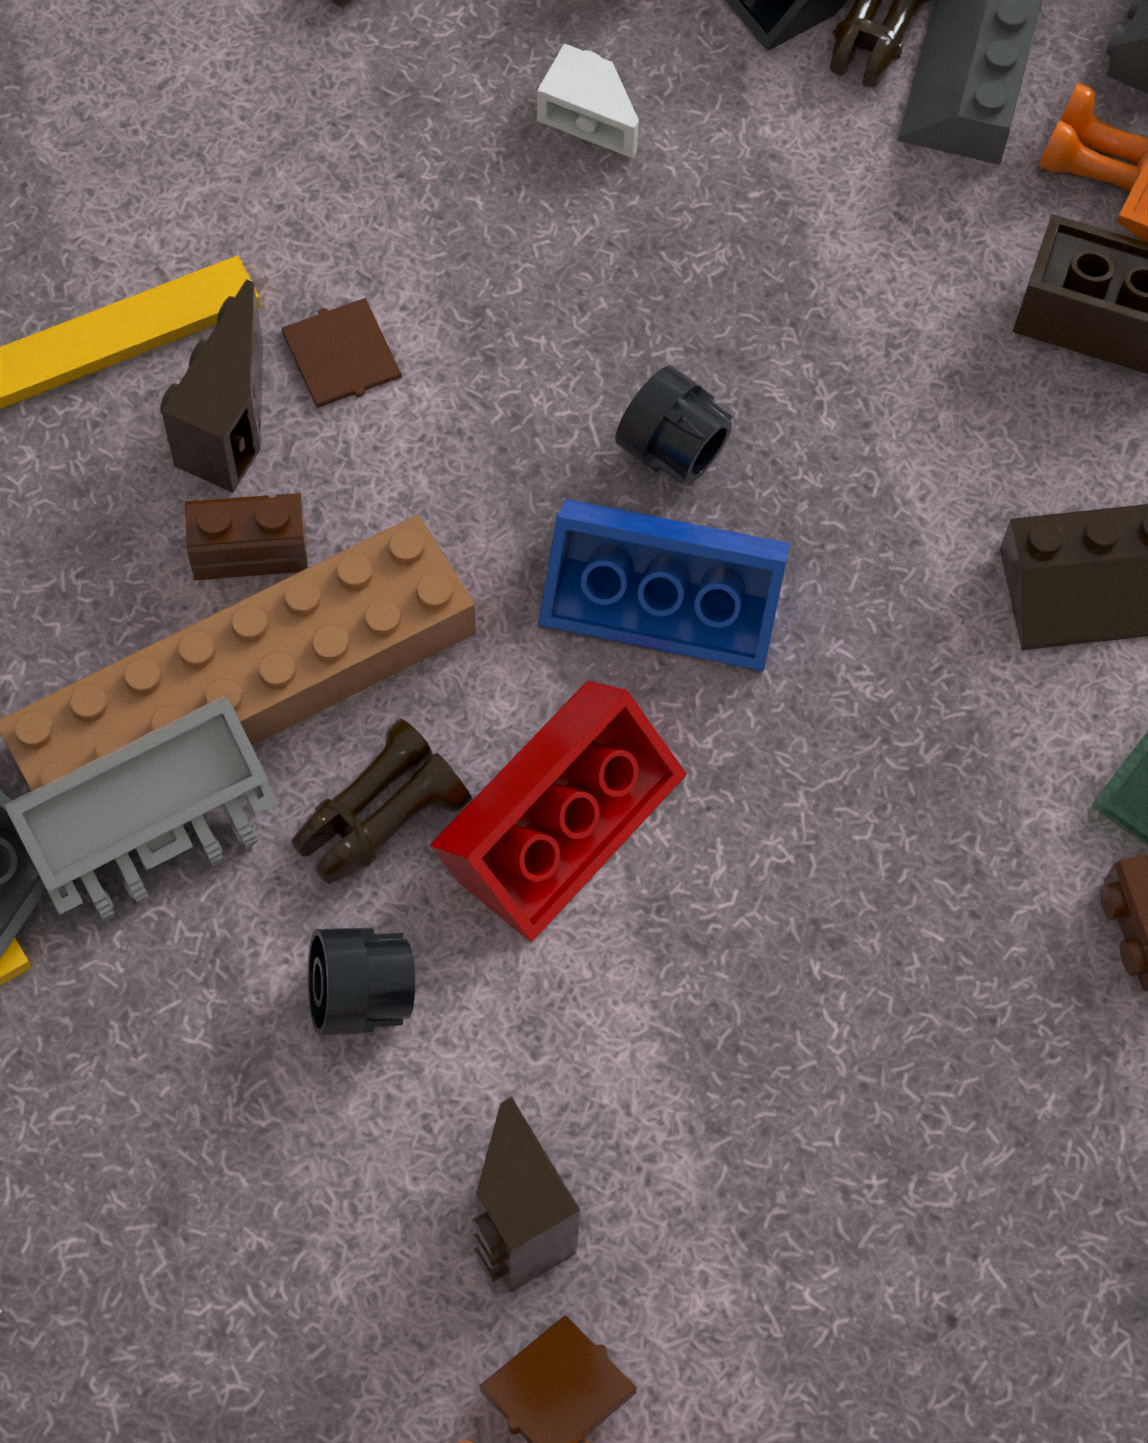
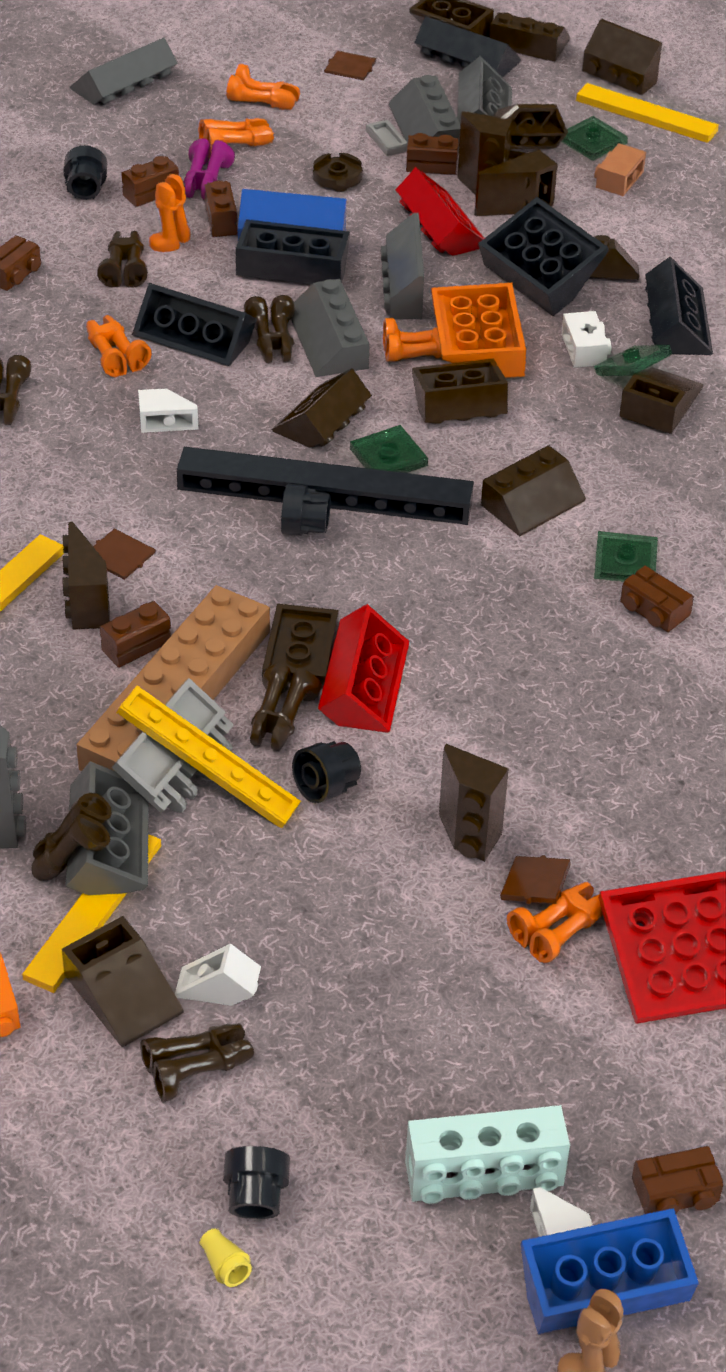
camera: 30 degrees left, 20 degrees down
blue slope [538,499,790,671] -> none
none -> yellow tile [116,686,301,828]
none -> black brick [177,446,474,525]
none -> dark brown plate [262,603,339,685]
none -> dark brown slope [271,368,372,448]
none -> clear green plate [350,425,429,473]

